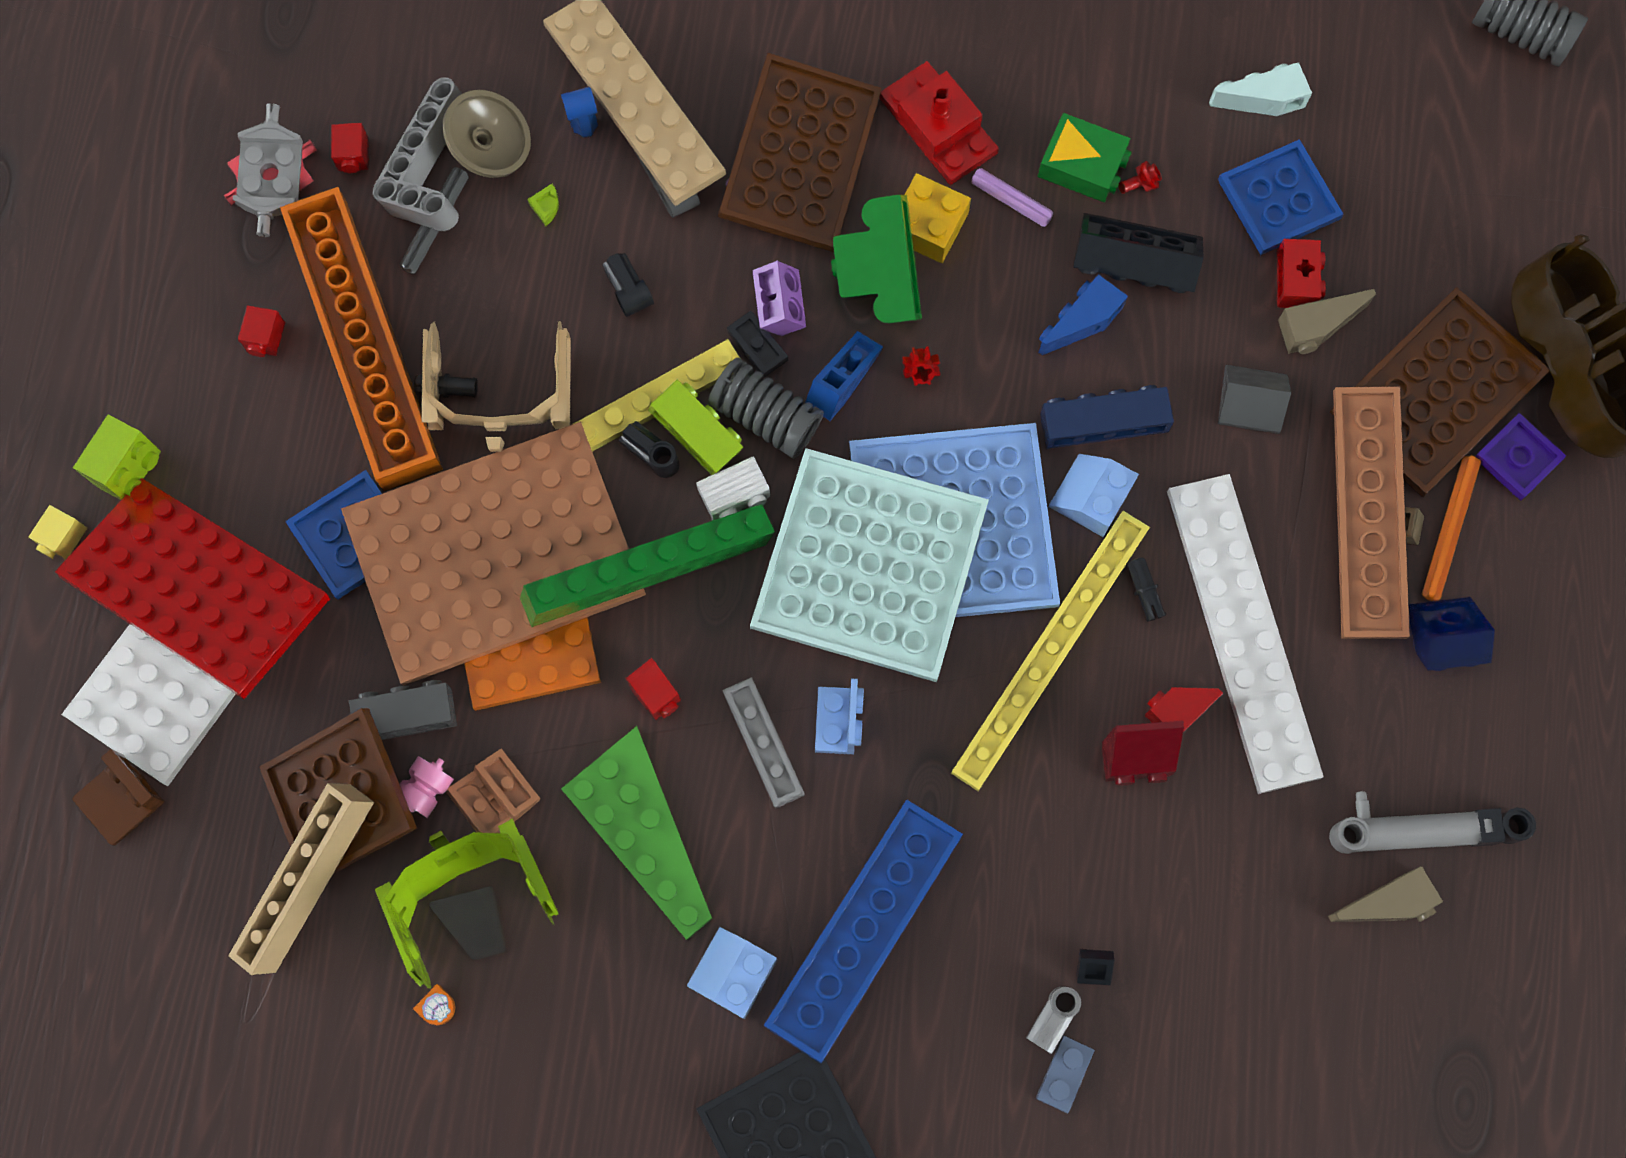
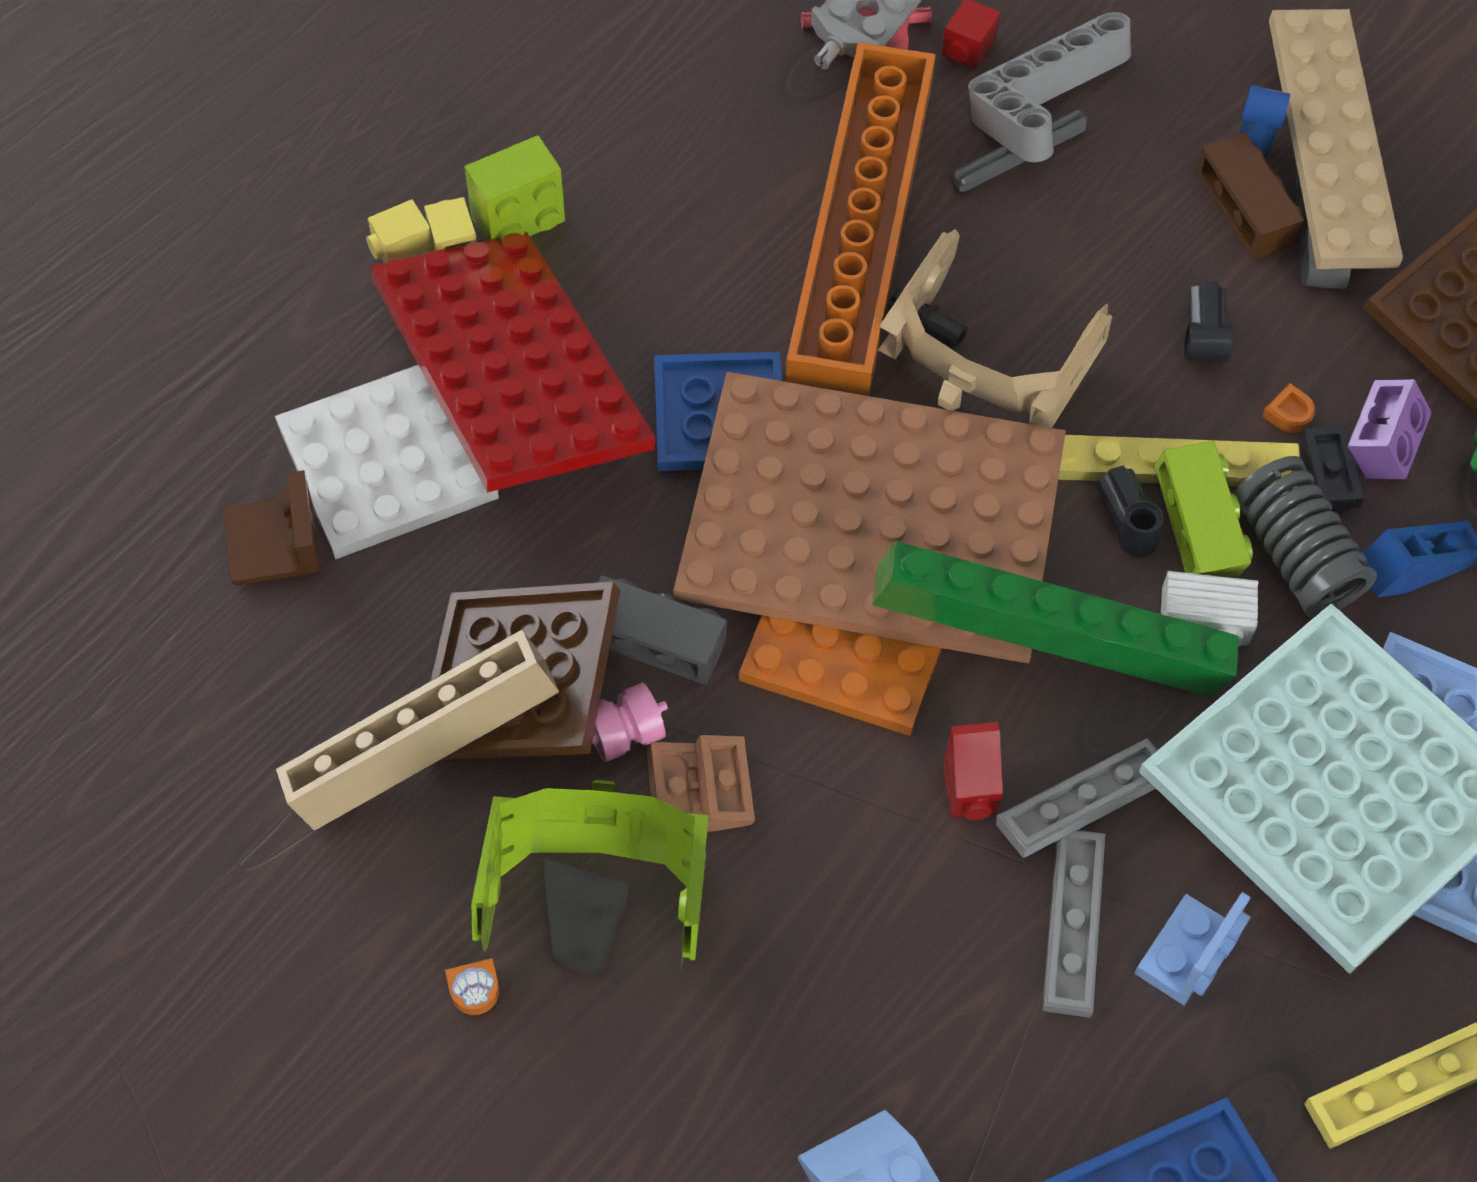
camera: 30 degrees right, 15 degrees down
red brick [238,305,285,357] -> none
dark tan dish [443,90,531,178] -> none
lime tile [527,183,559,226] -> none
bright green wing [561,726,712,940] -> none
none -> light yellow brick [424,197,477,251]
none -> light grey tile [996,738,1158,858]
none -> reddish brown brick [1196,132,1305,260]
none -> orange tile [1262,383,1316,434]

